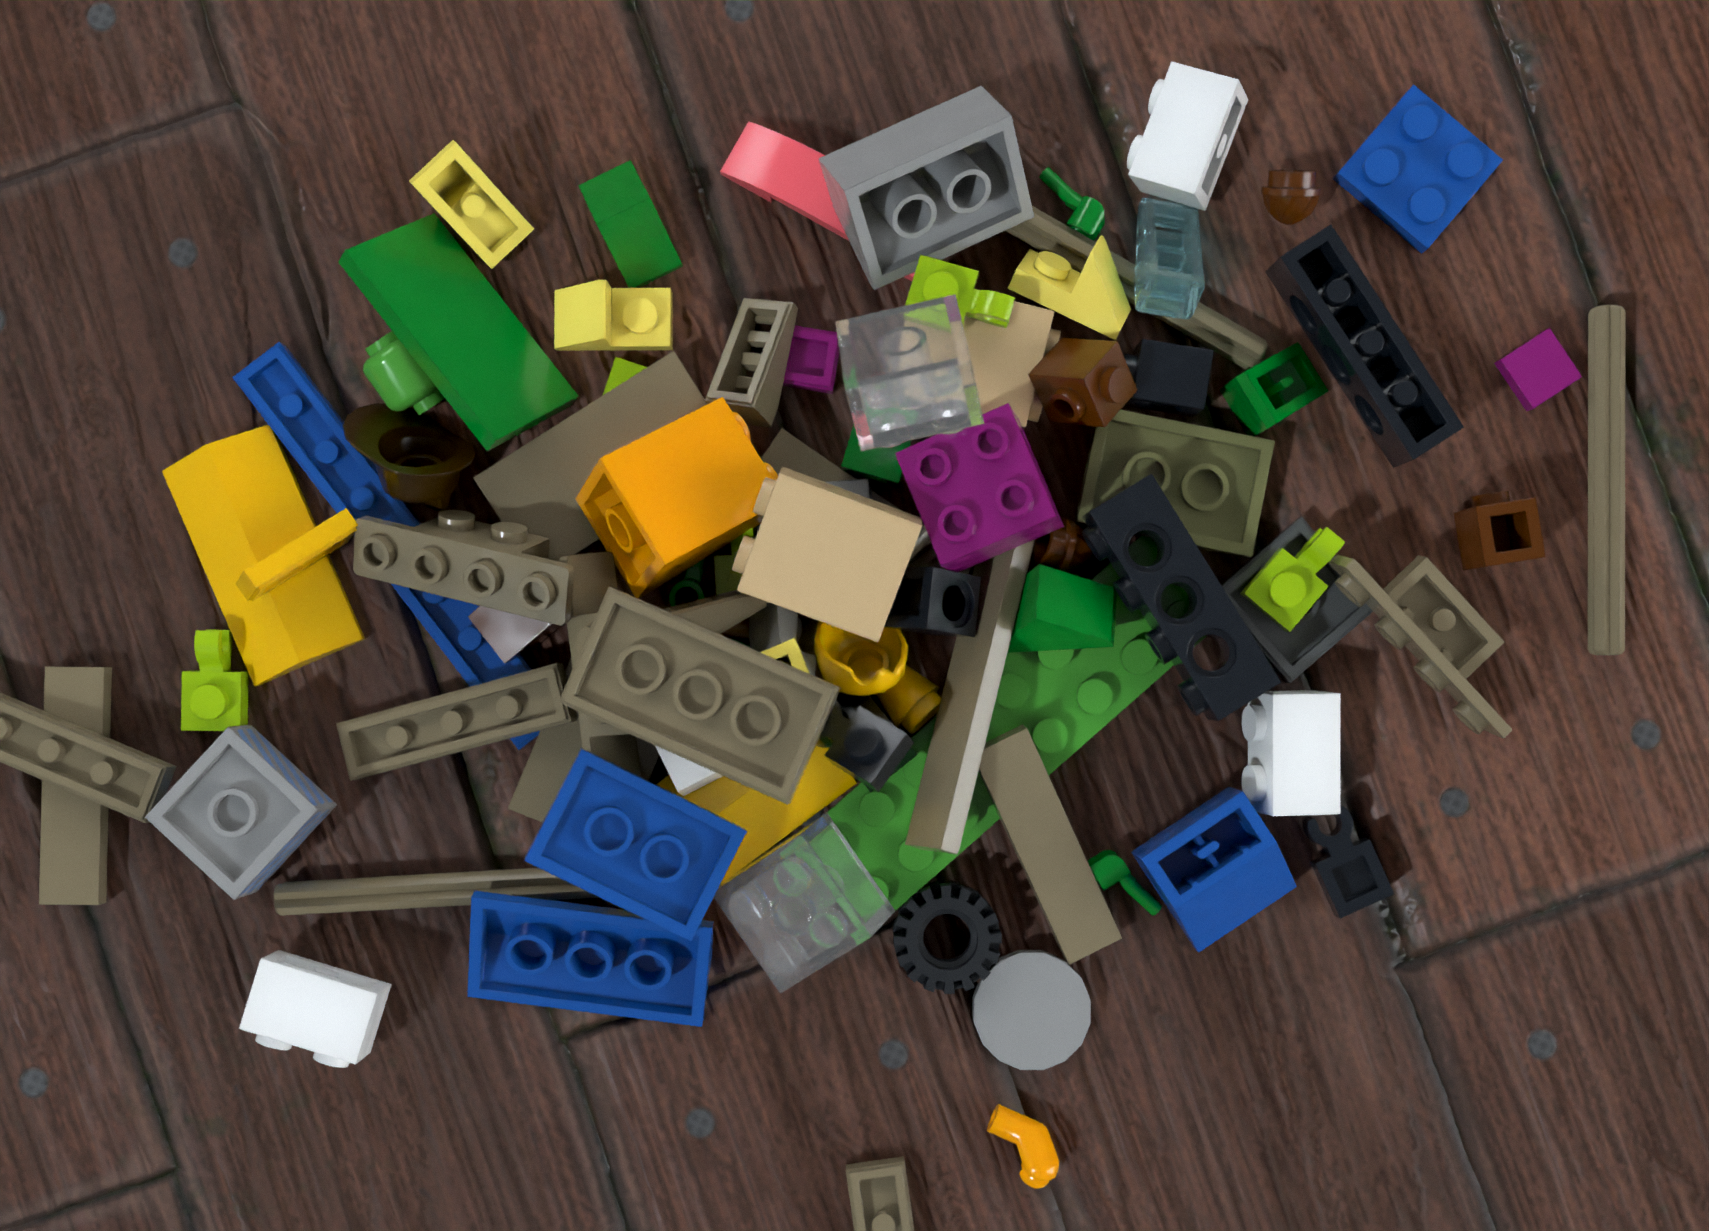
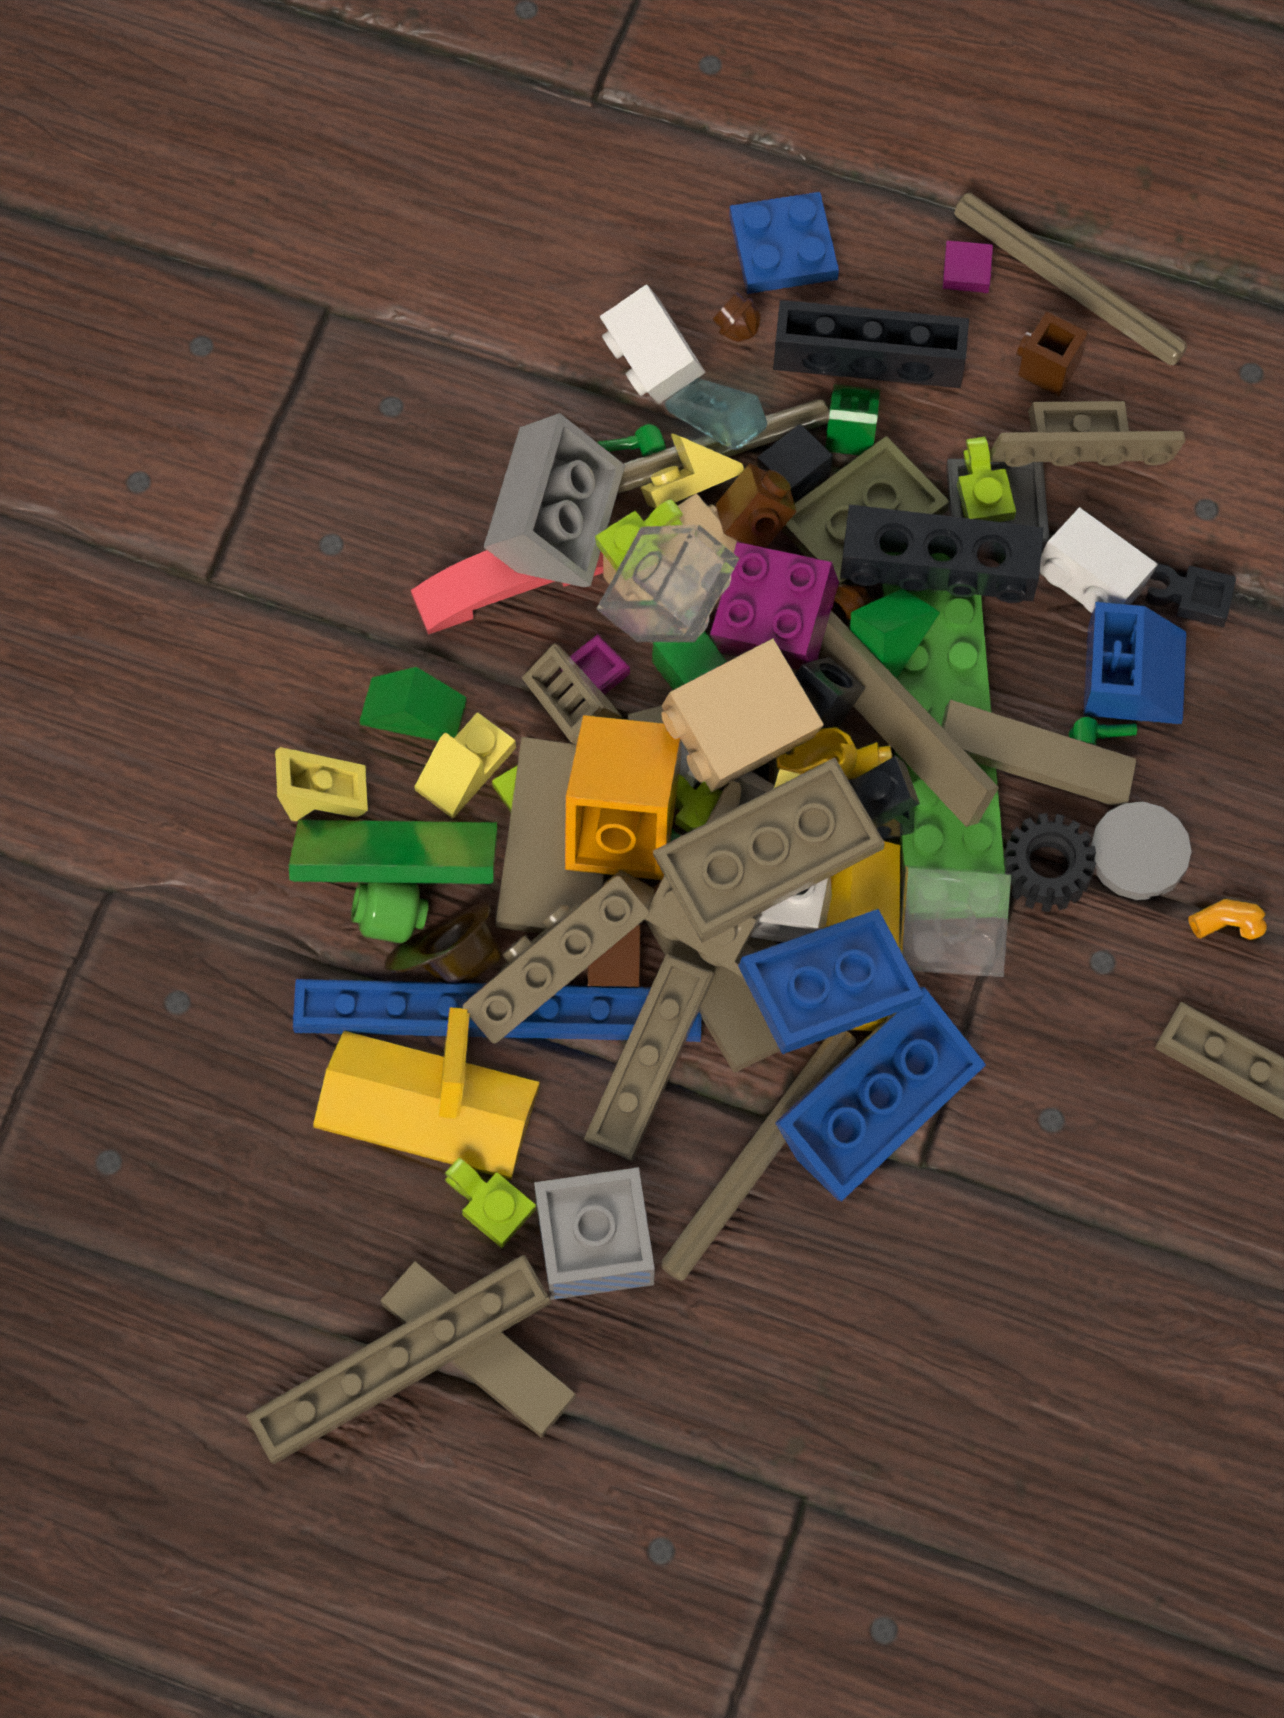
camera: 50 degrees left, 20 degrees down
white brick [239,950,392,1068] -> none

